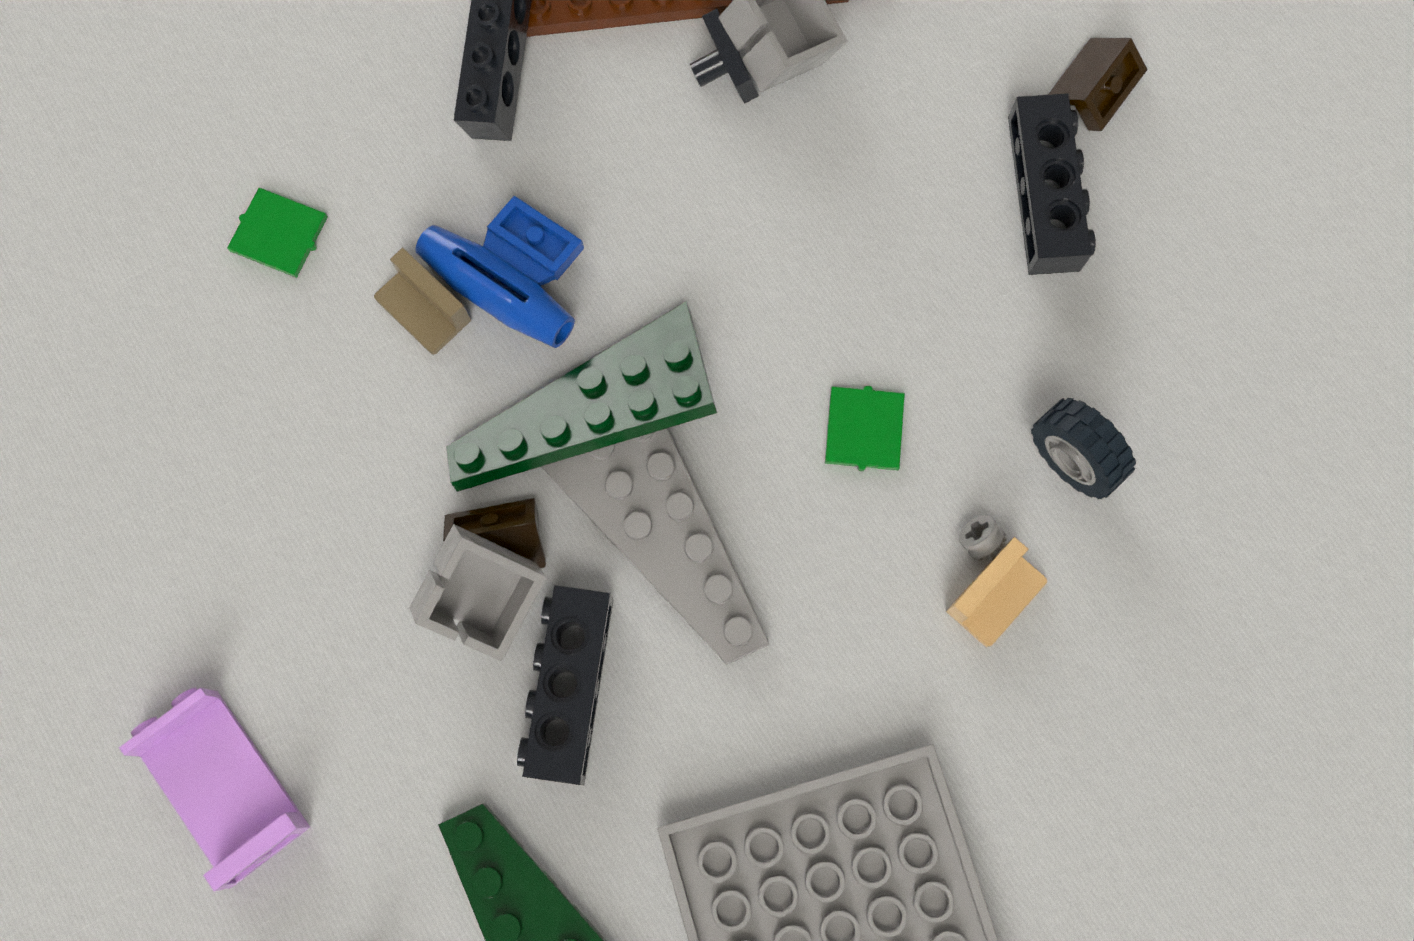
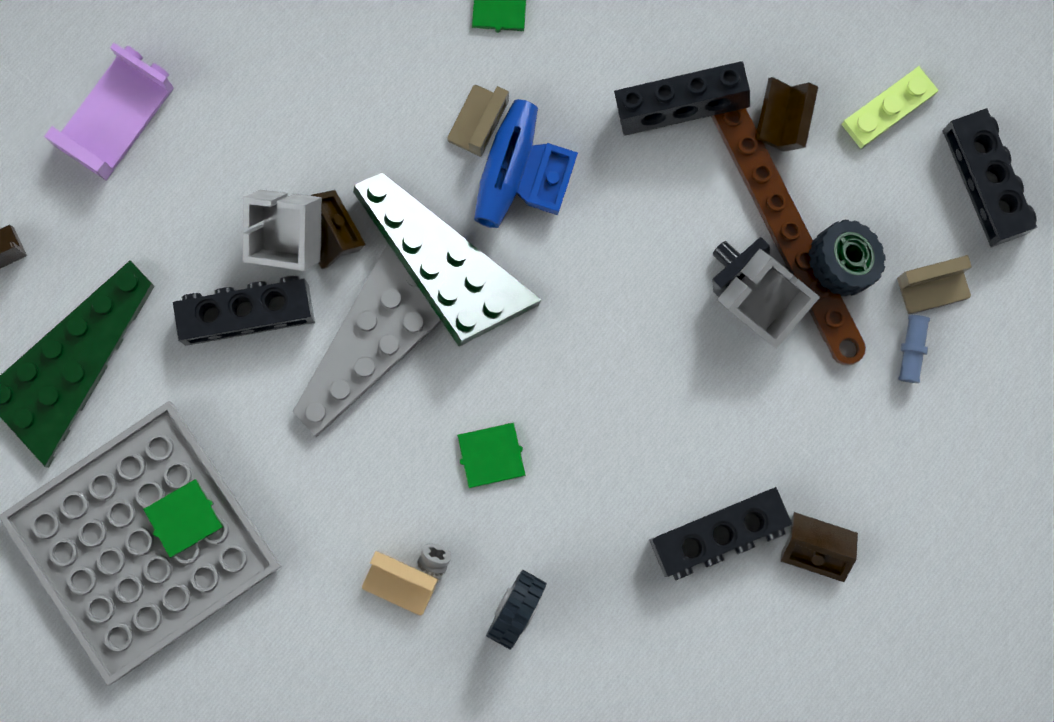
camera: 65 degrees right, 5 degrees up
none -> green piece [143,479,224,558]

